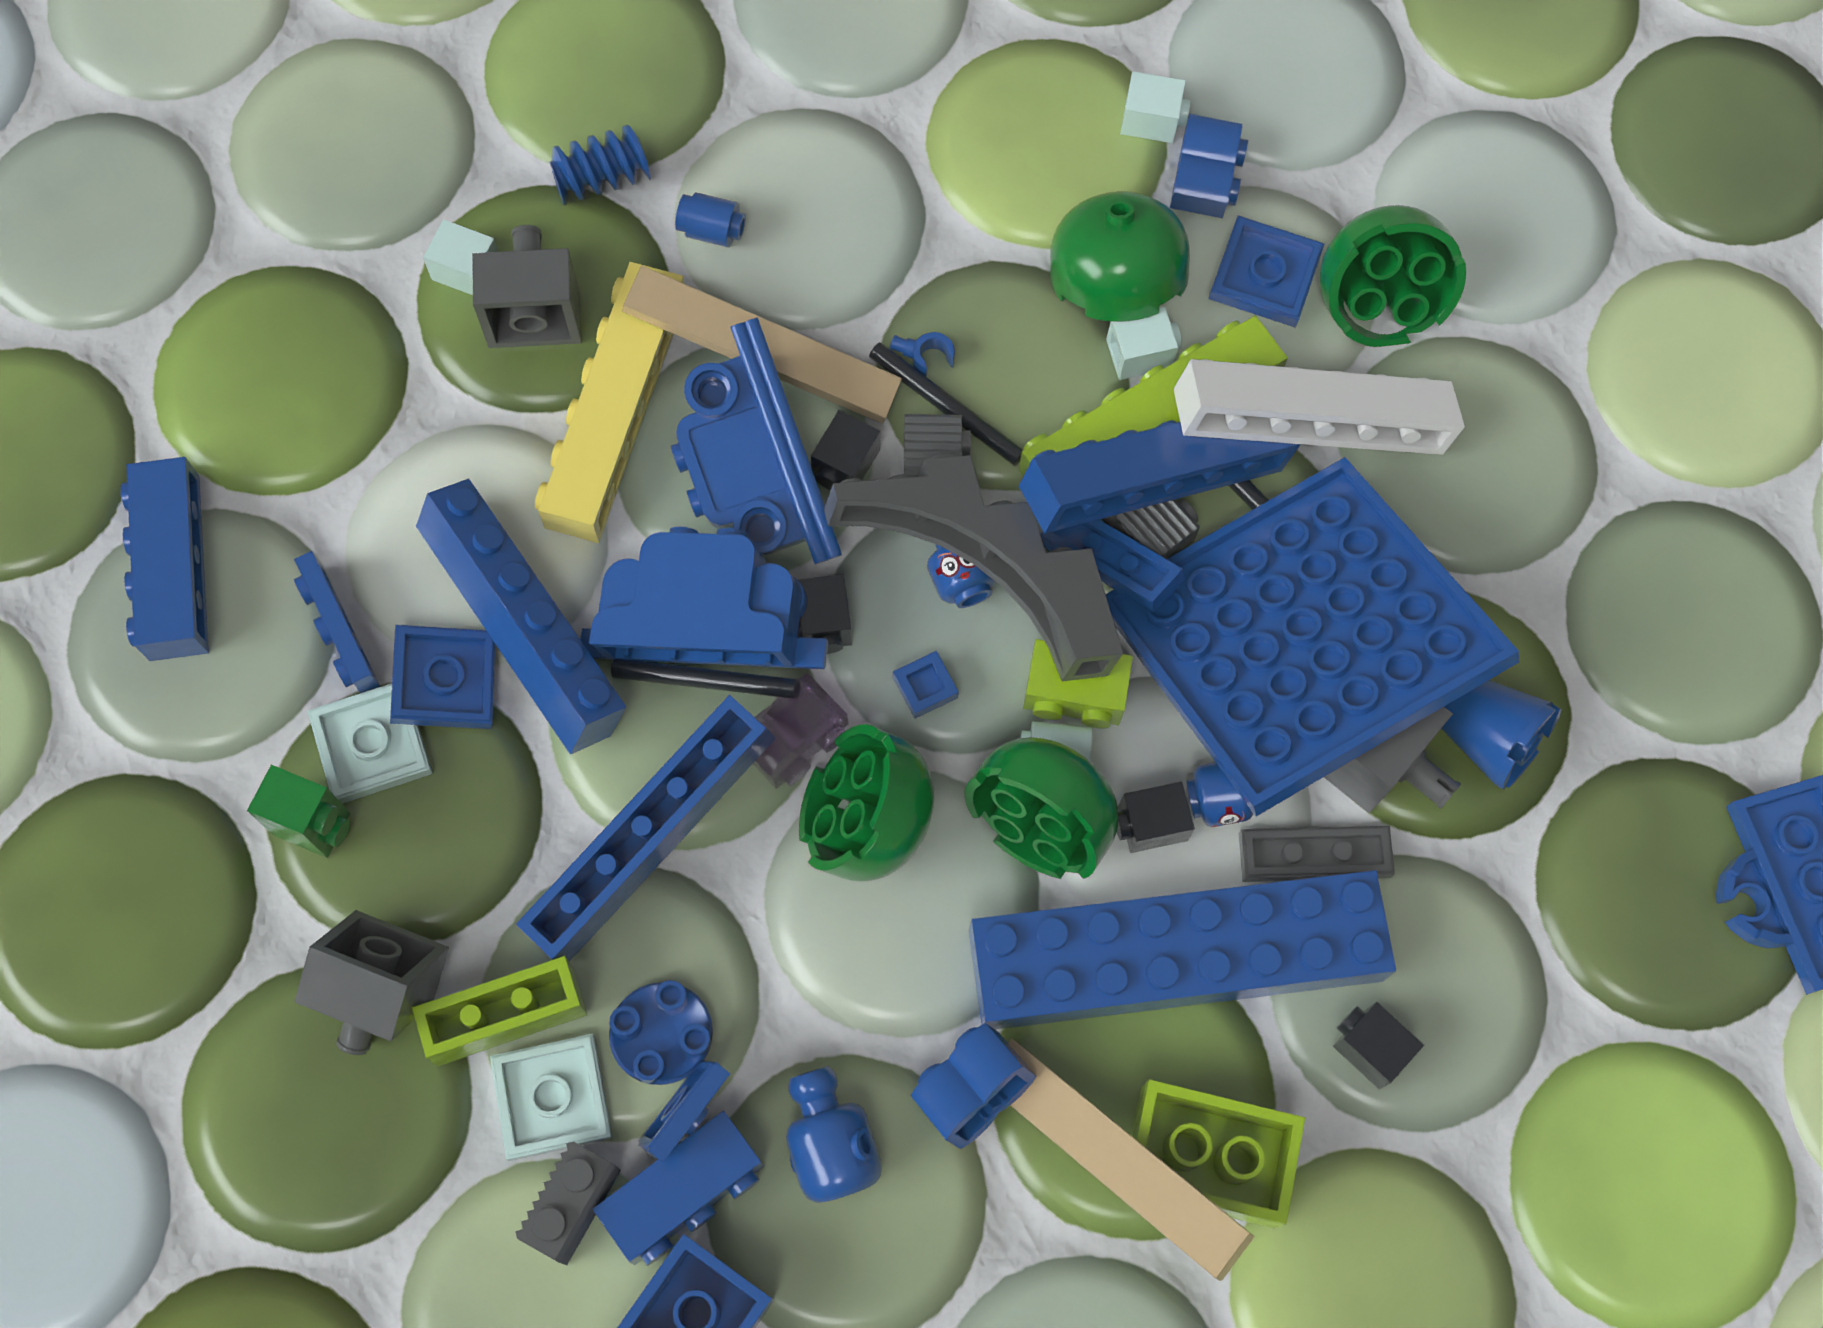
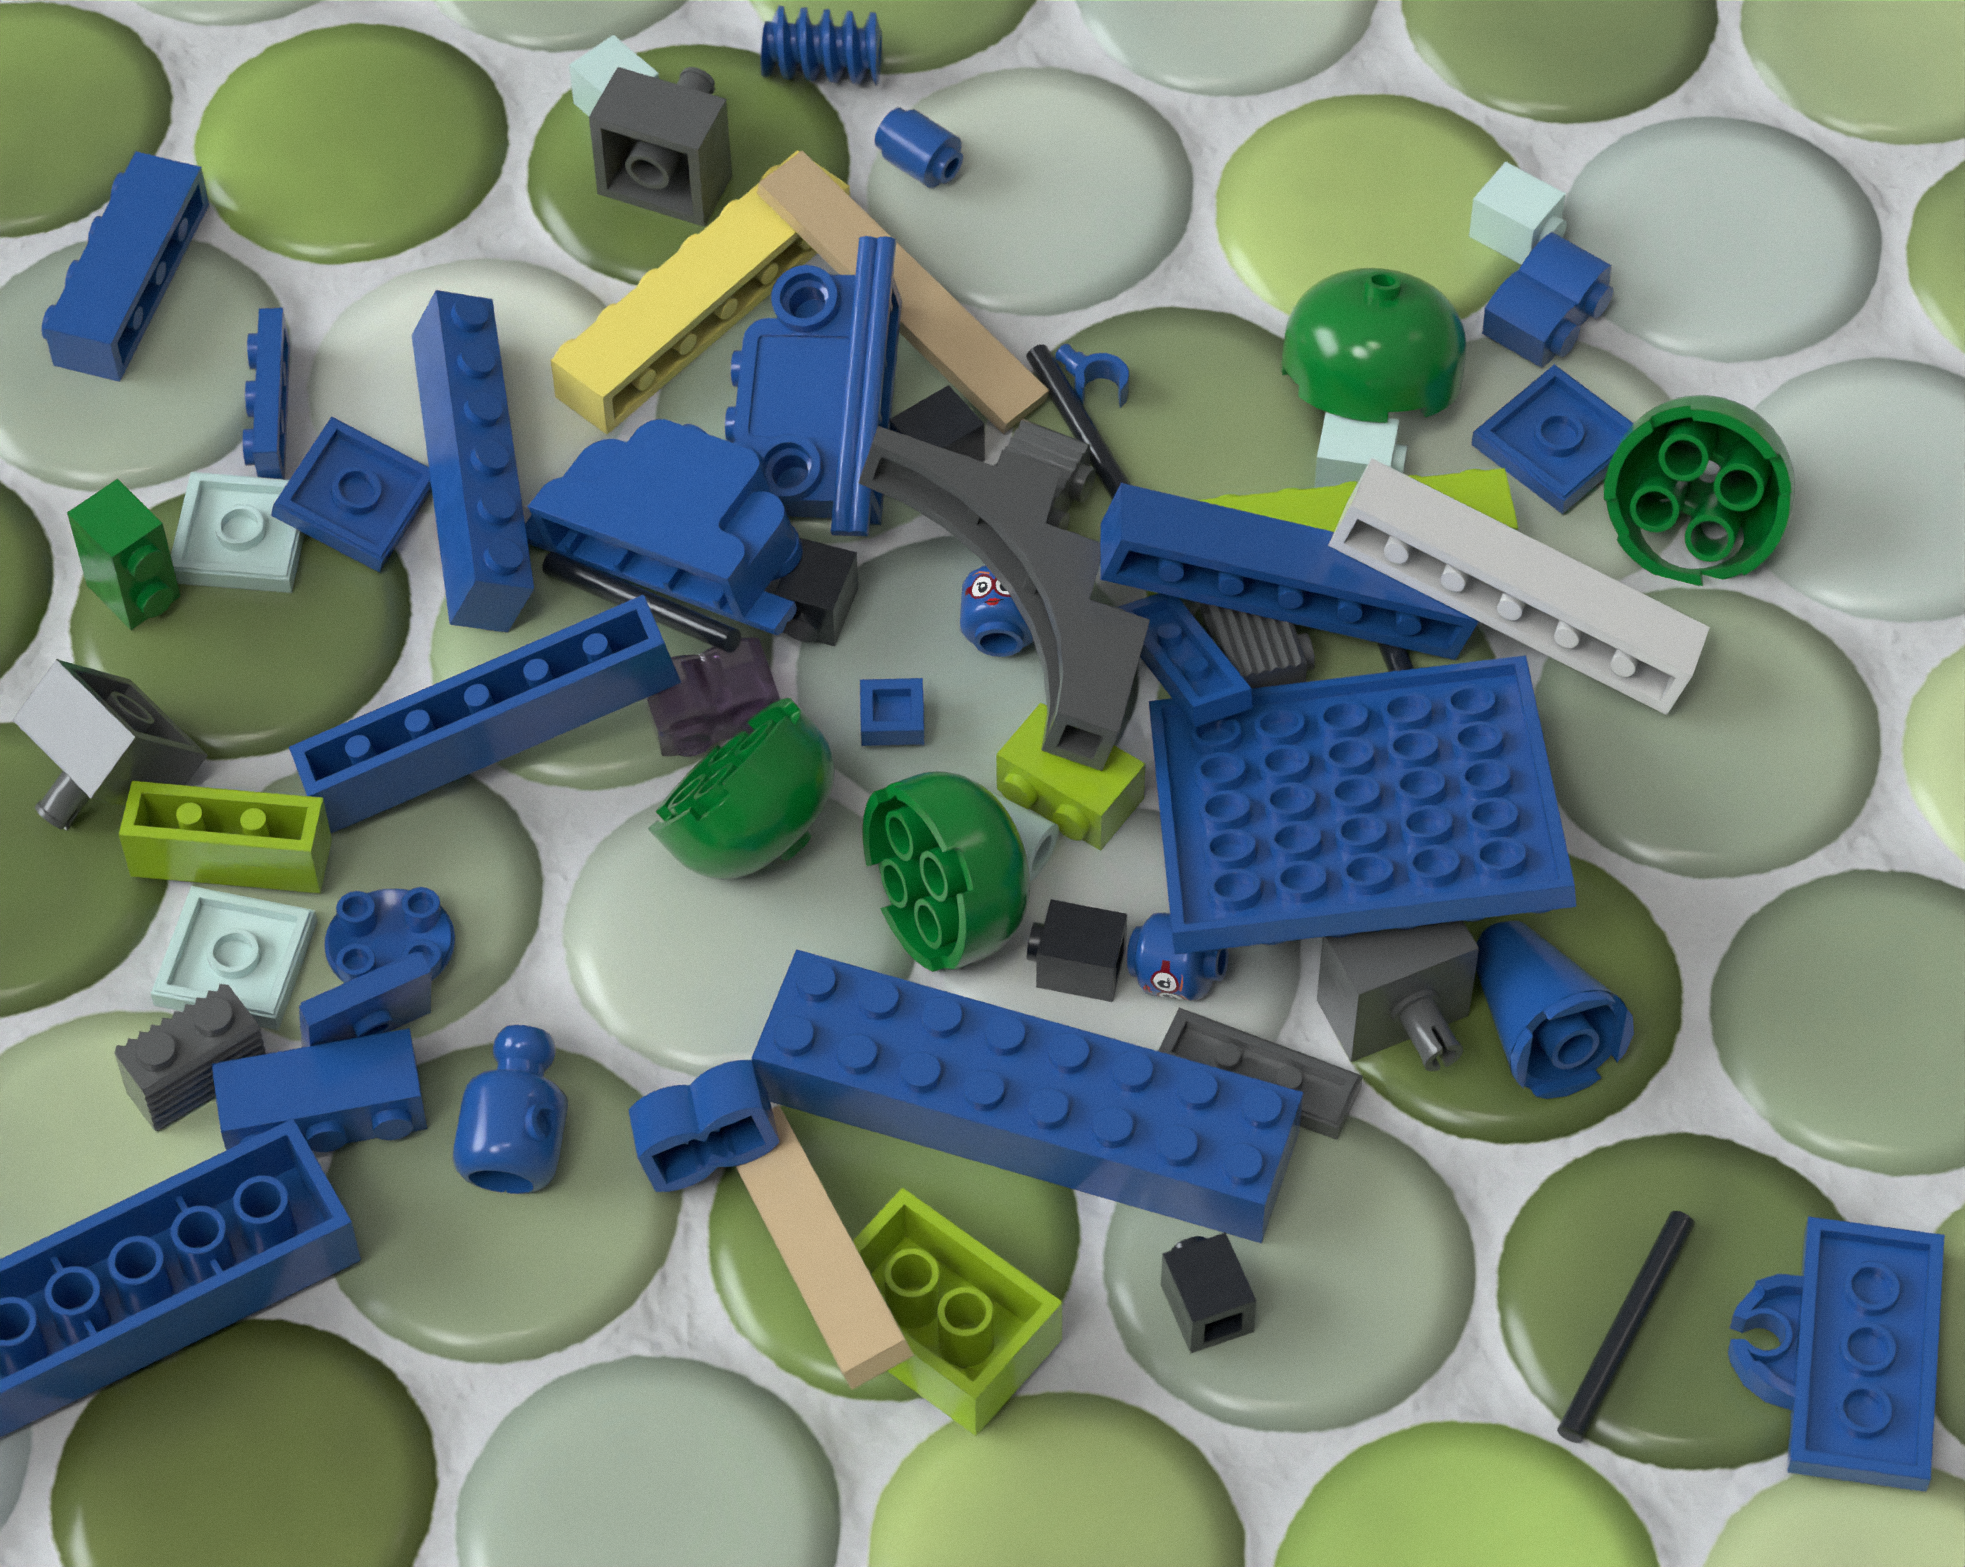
camera: 30 degrees right, 15 degrees down
none -> black bar [1557,1211,1695,1443]

